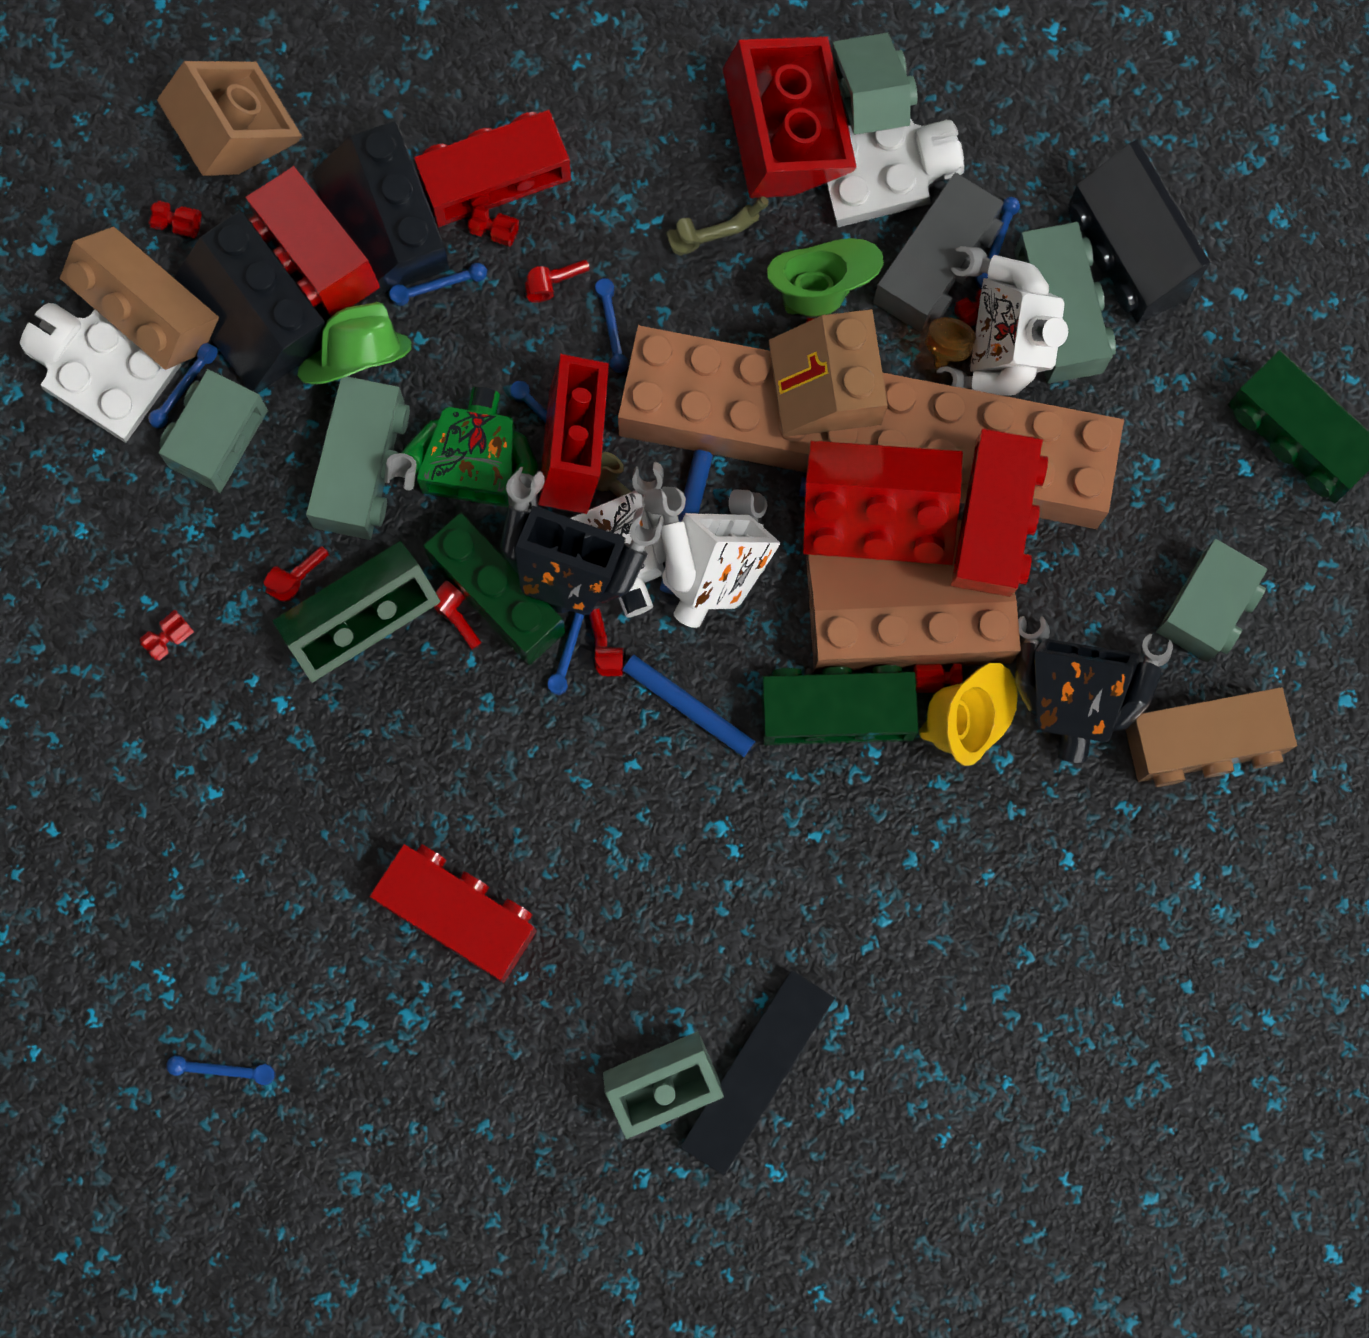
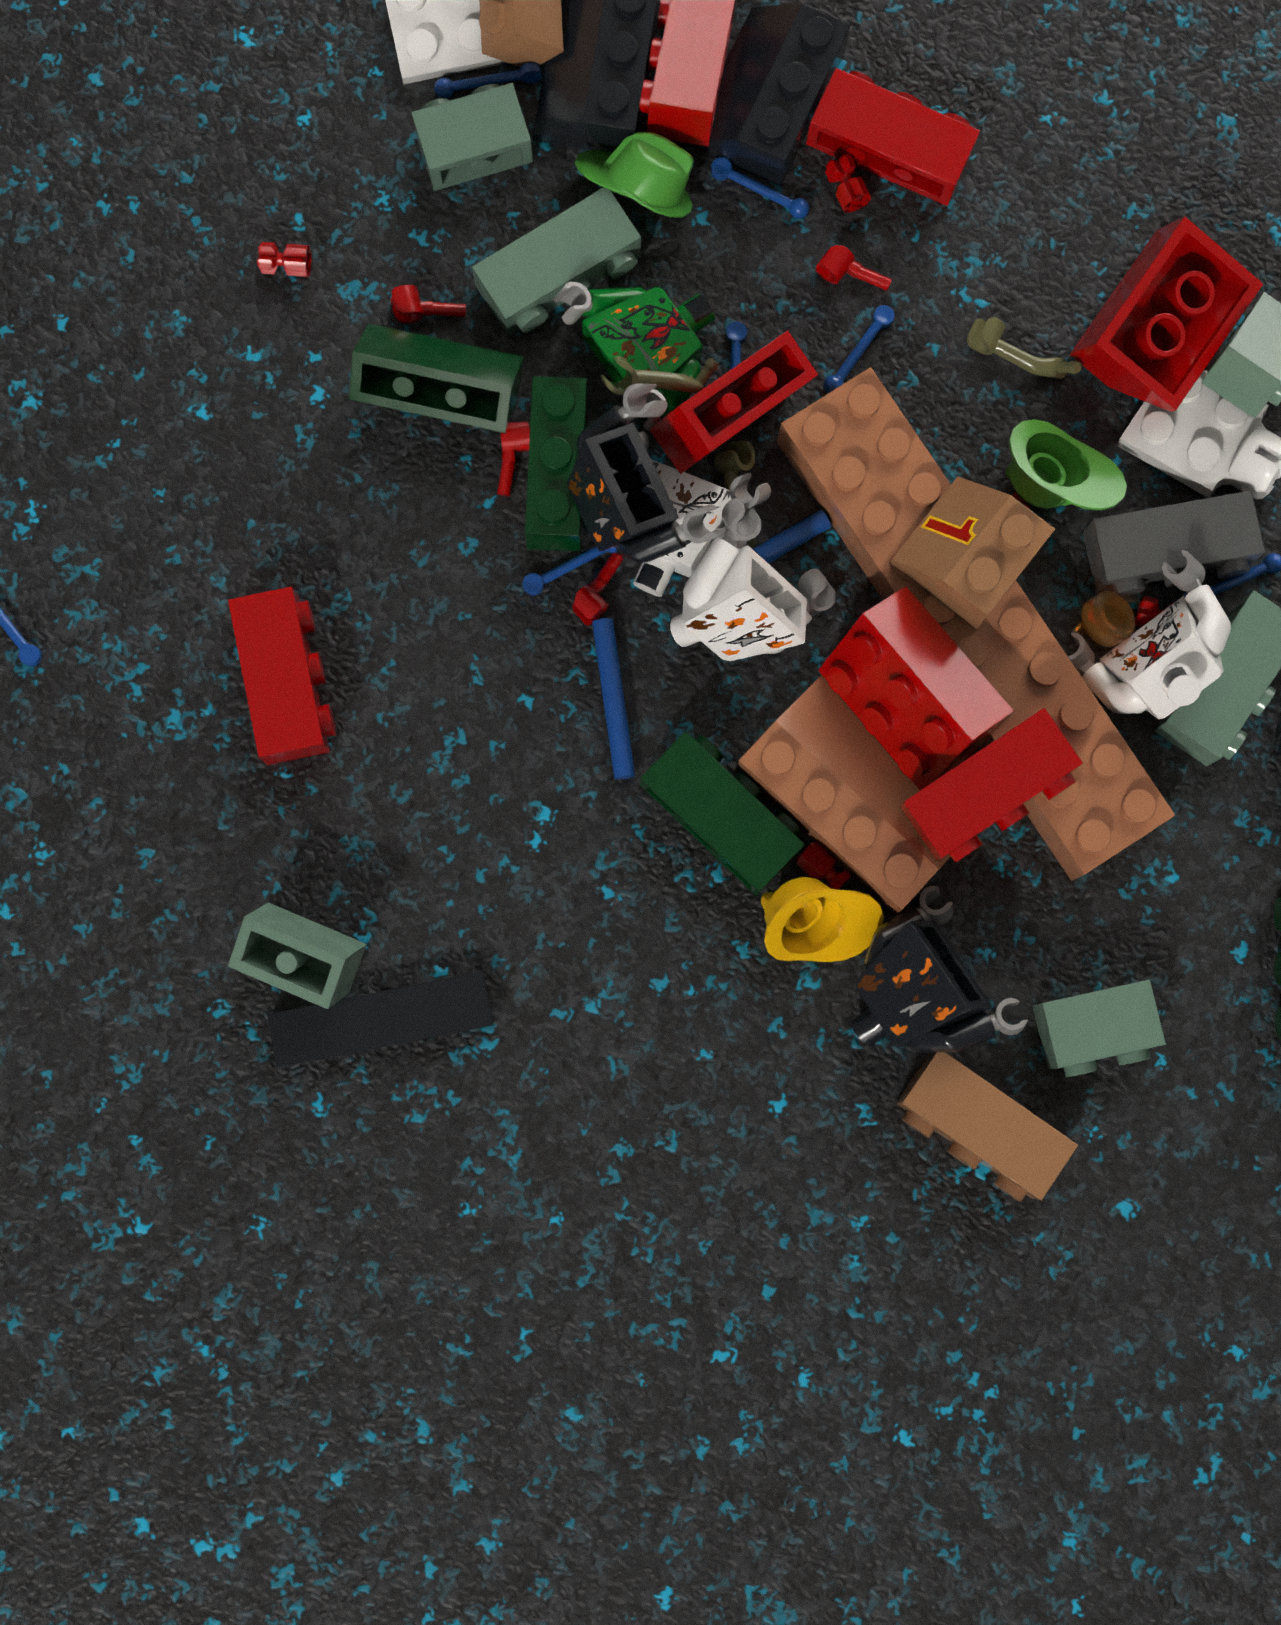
camera: 45 degrees right, 5 degrees up
none -> olive piece [601,356,719,395]

